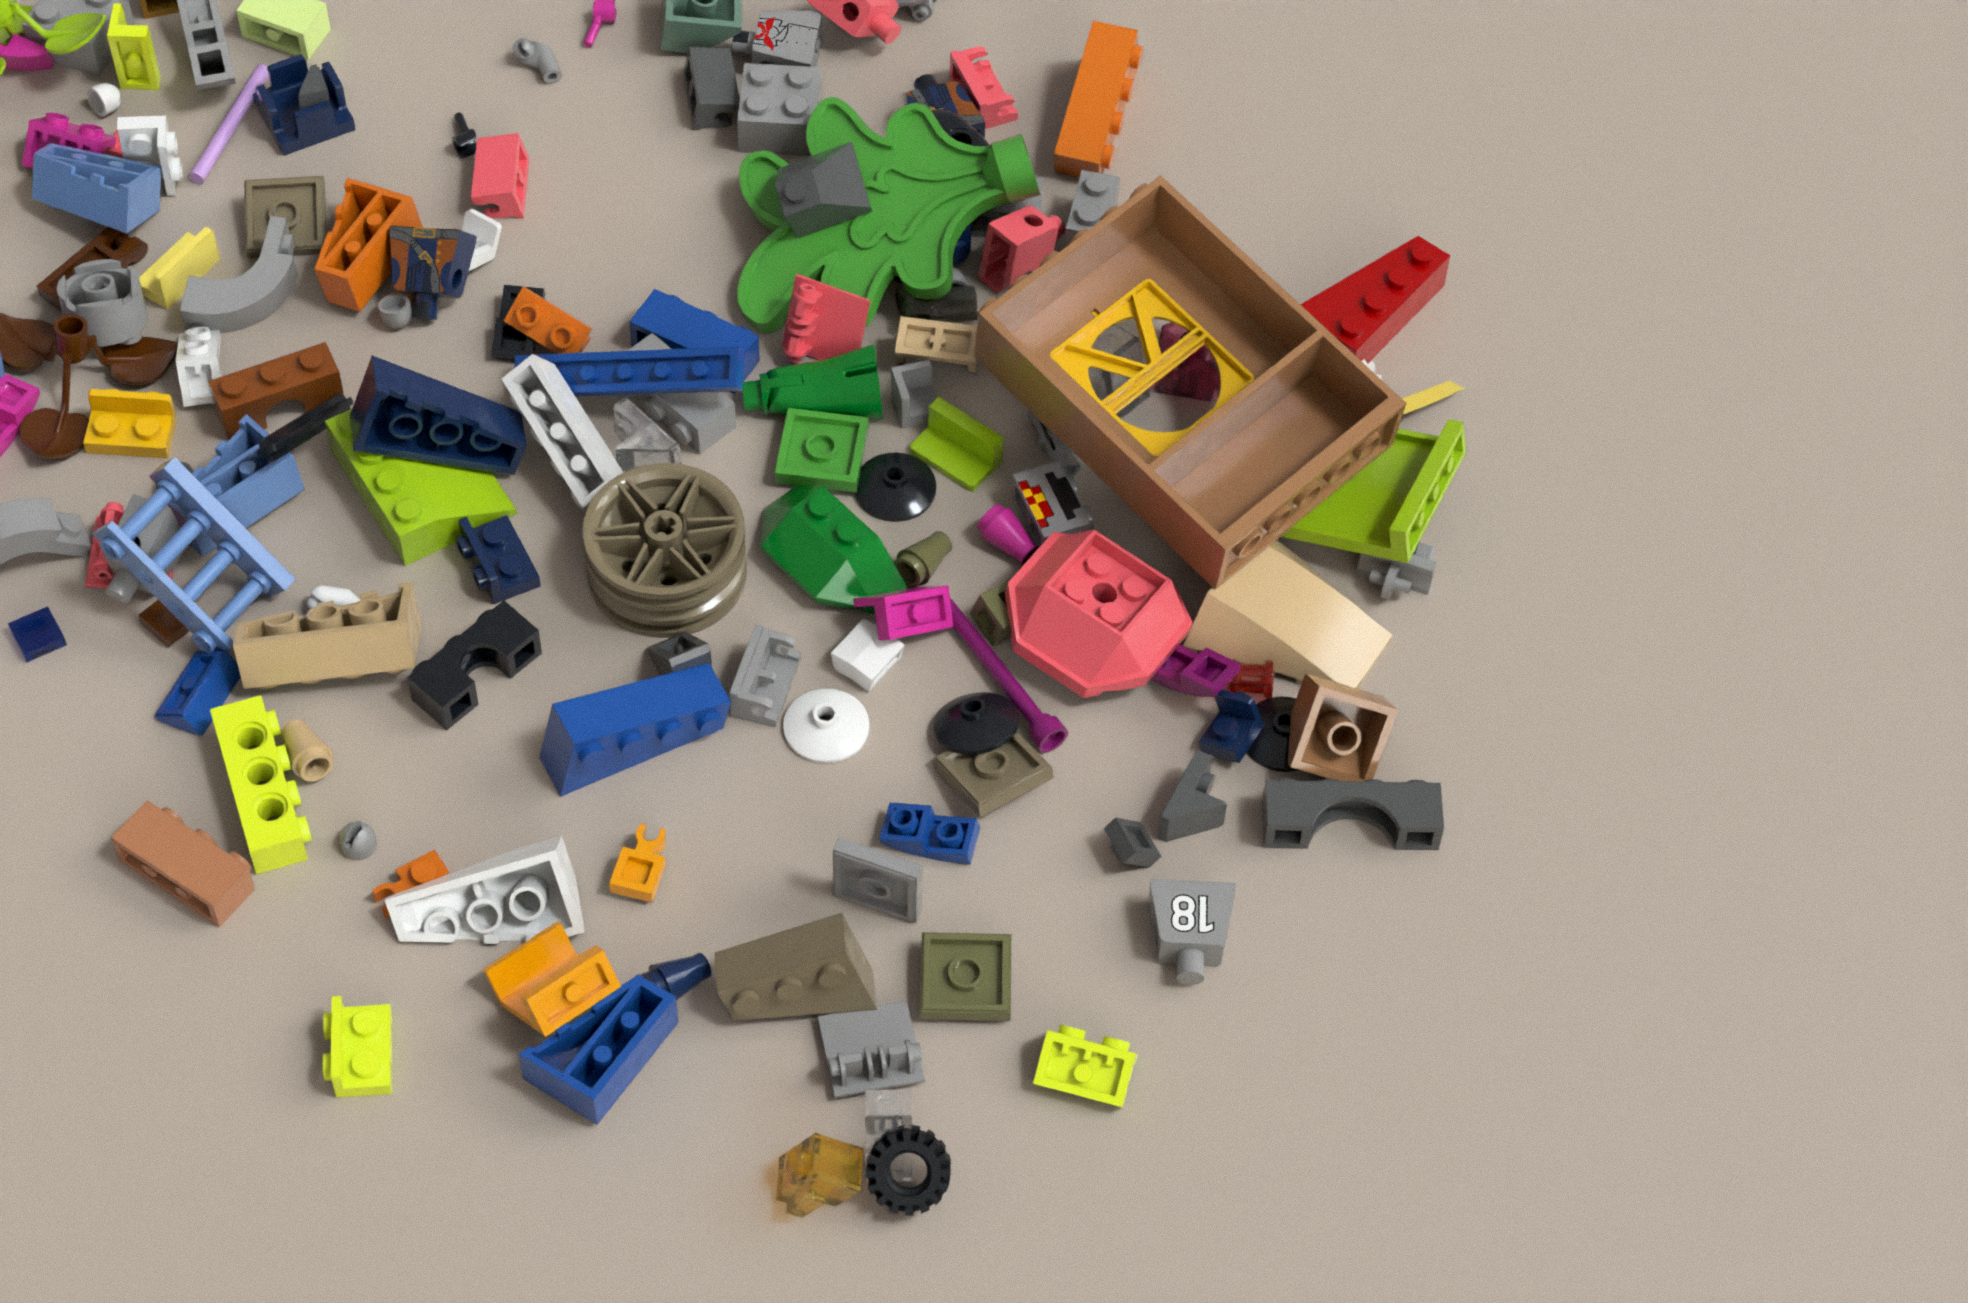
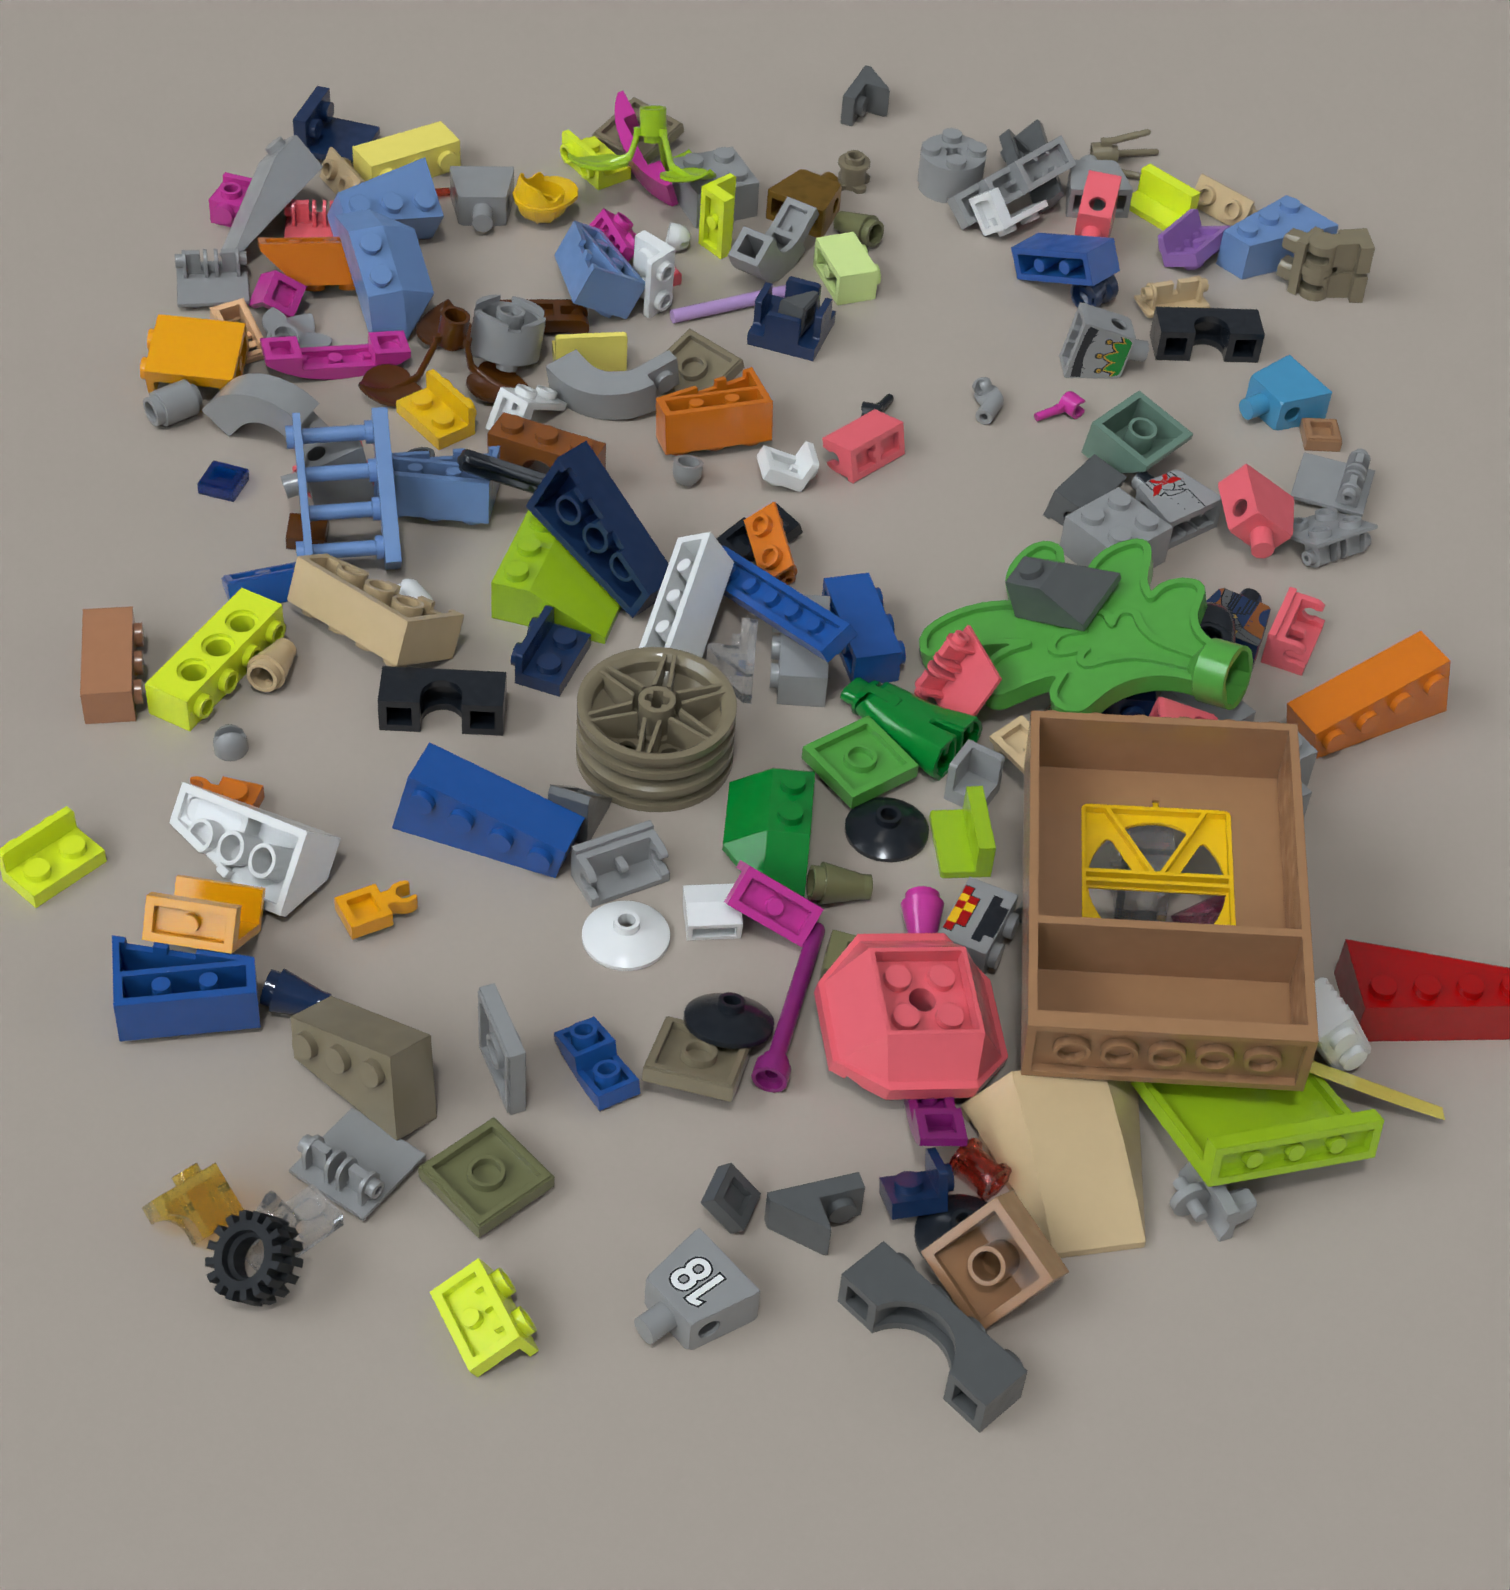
camera: 45 degrees right, 10 degrees down
torso [390,226,477,320] -> none

